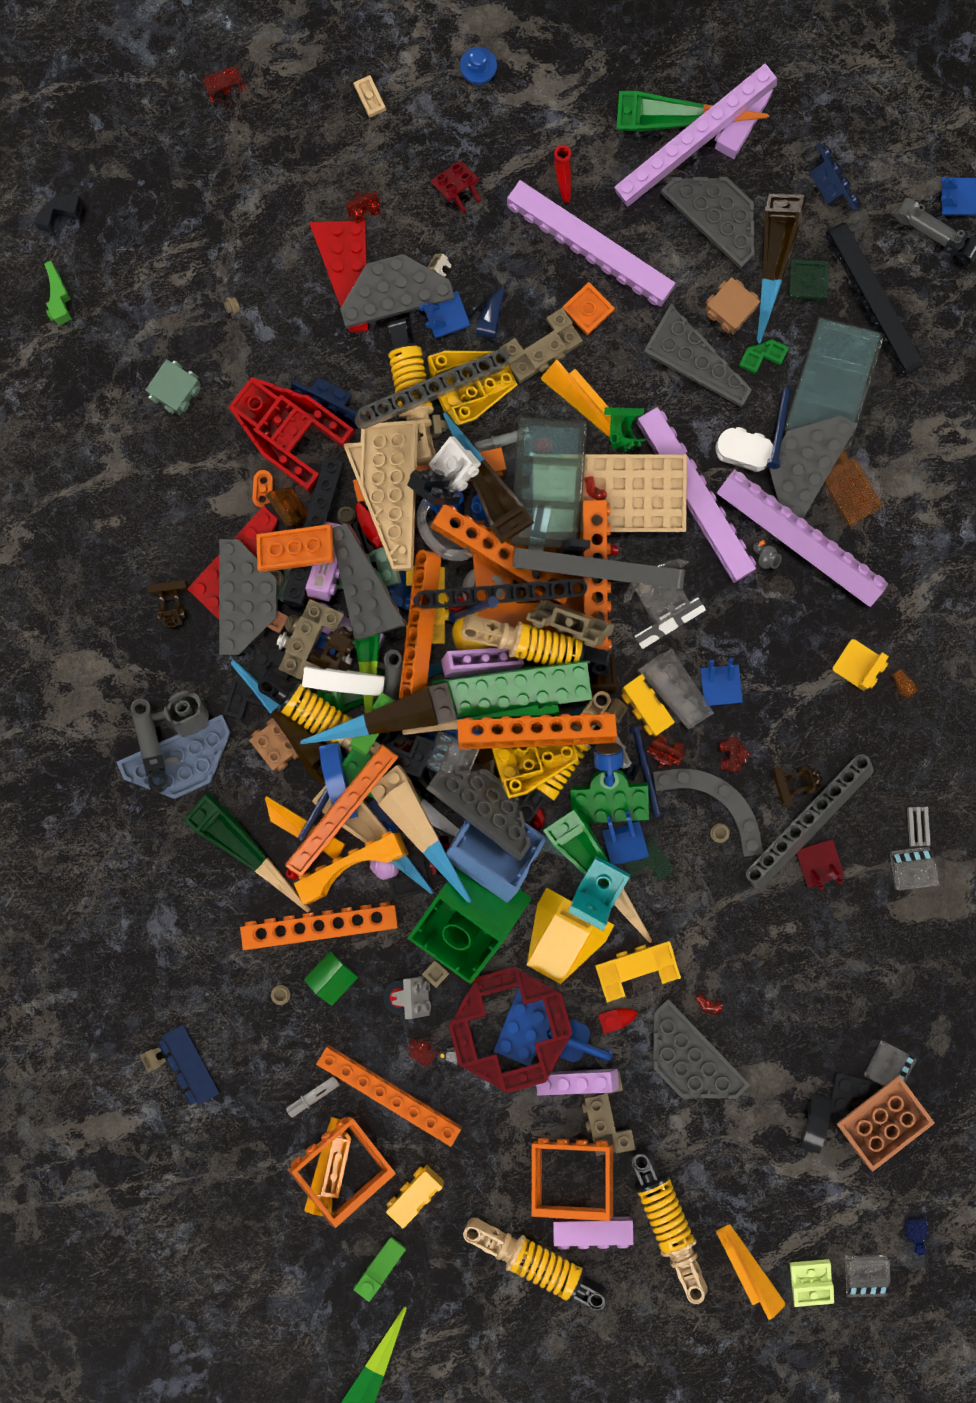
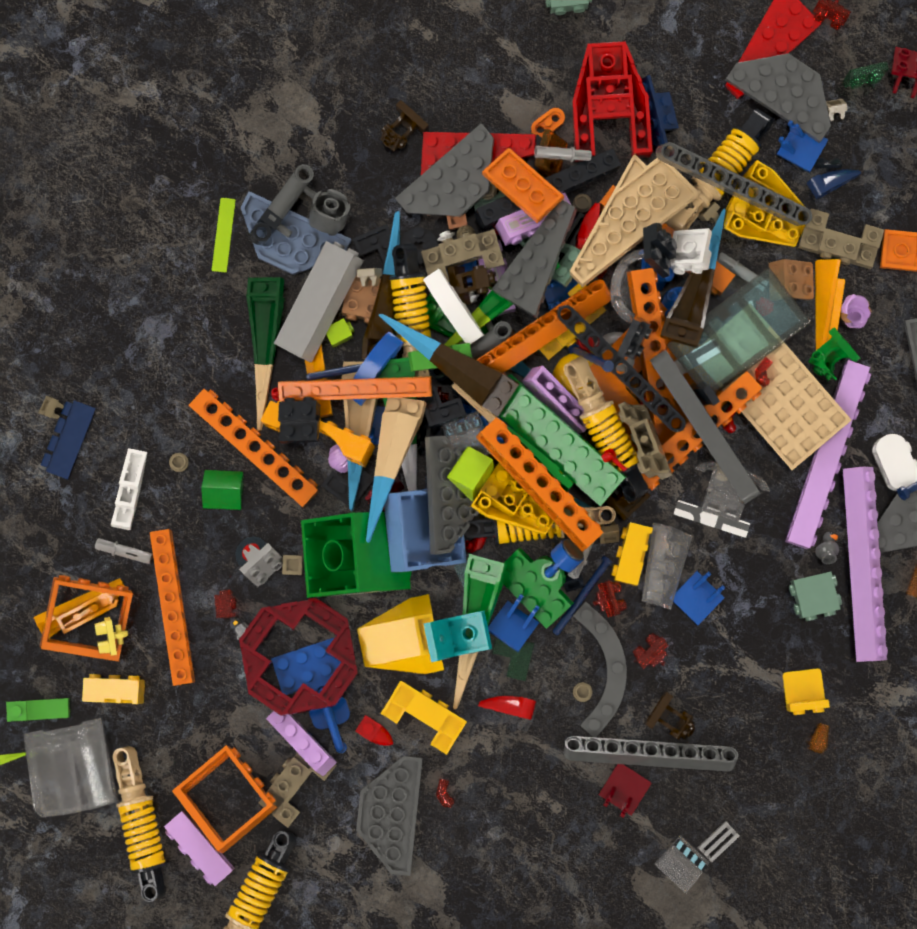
camera: 45 degrees right, 0 degrees up
none -> clear windscreen [24,718,118,818]
none -> light yellow hips [94,617,128,656]
none -> white slope [111,448,147,530]
none -> lime sticker [212,198,236,272]
none -> light grey brick [274,241,364,363]
none -> black plate [278,397,321,444]
none -> lime brick [326,318,354,348]
none -> dark tan tile [357,268,382,287]
none -> lime slope [447,446,494,501]
none -> red piece [478,696,536,720]
none -> light grey axle [534,145,592,162]
none -> red hand [601,449,627,472]
none -> black plate [616,317,653,360]
none -> medium nougat bracket [769,259,814,301]
none -> sand green brick [789,572,842,621]
none -> lavender hair [840,294,872,329]
none -> clear green plate [843,61,889,89]

